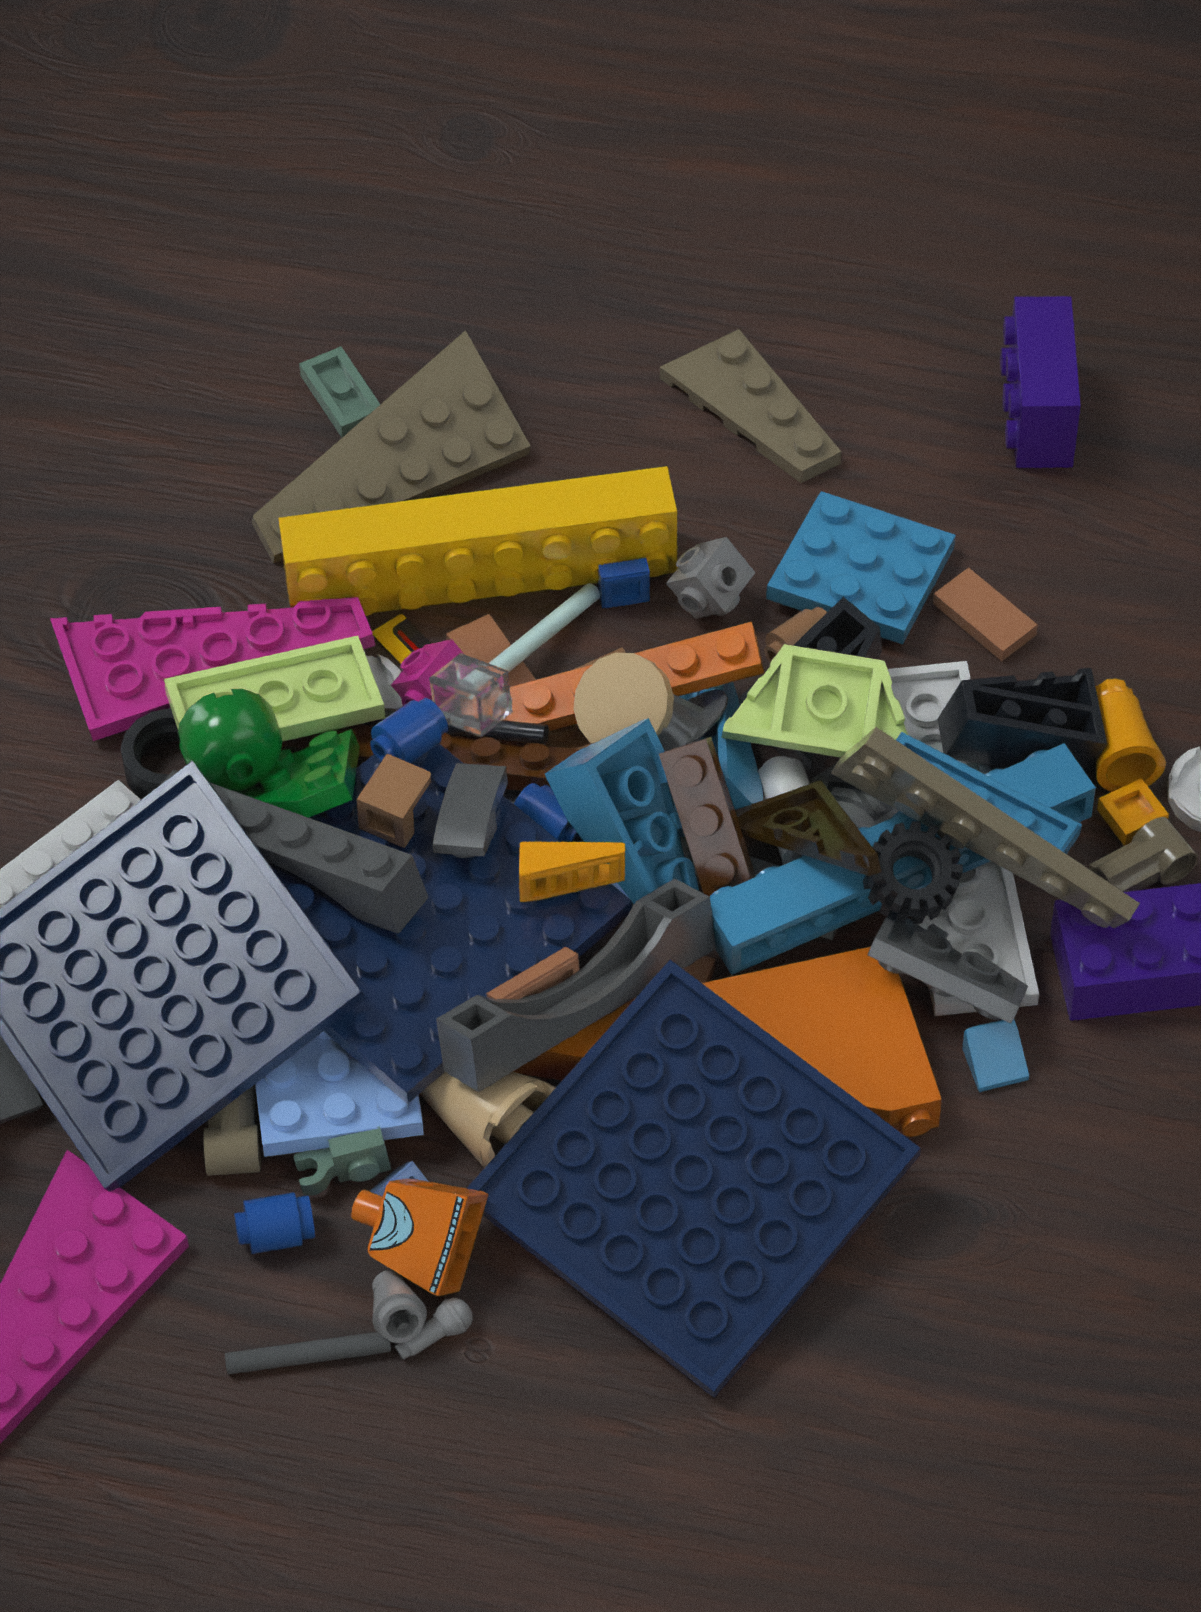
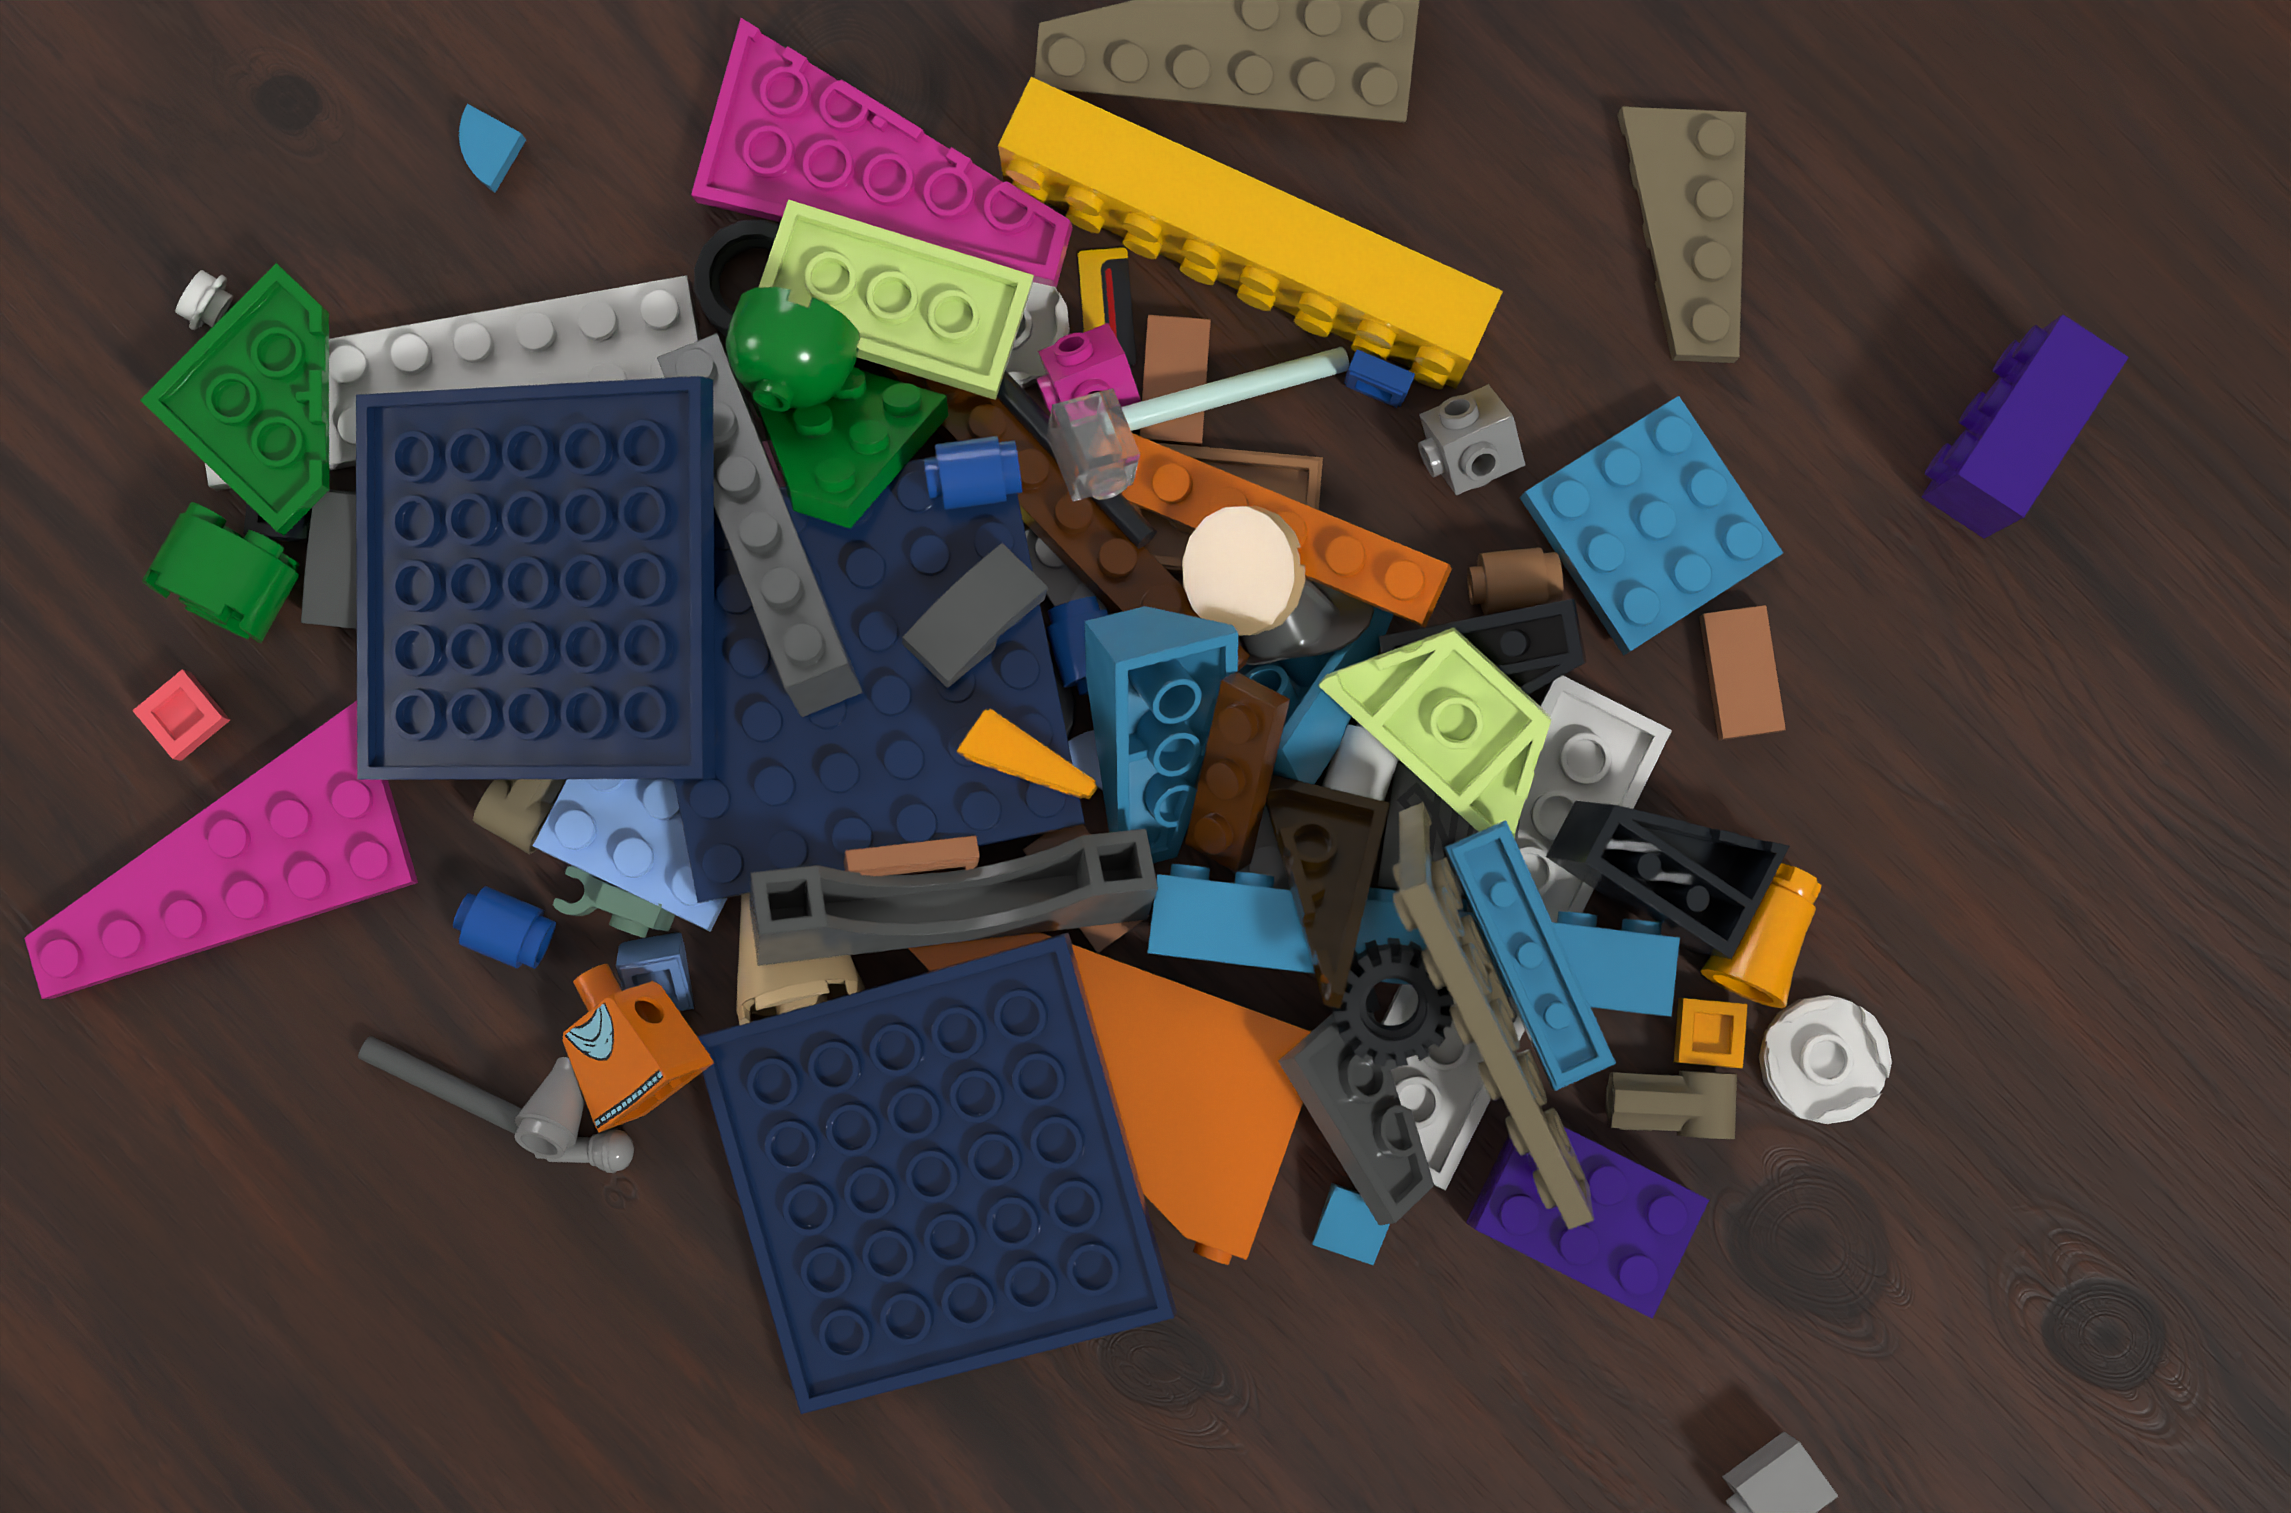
camera: 30 degrees right, 30 degrees up
medium nougat panel [357,754,431,848] -> none

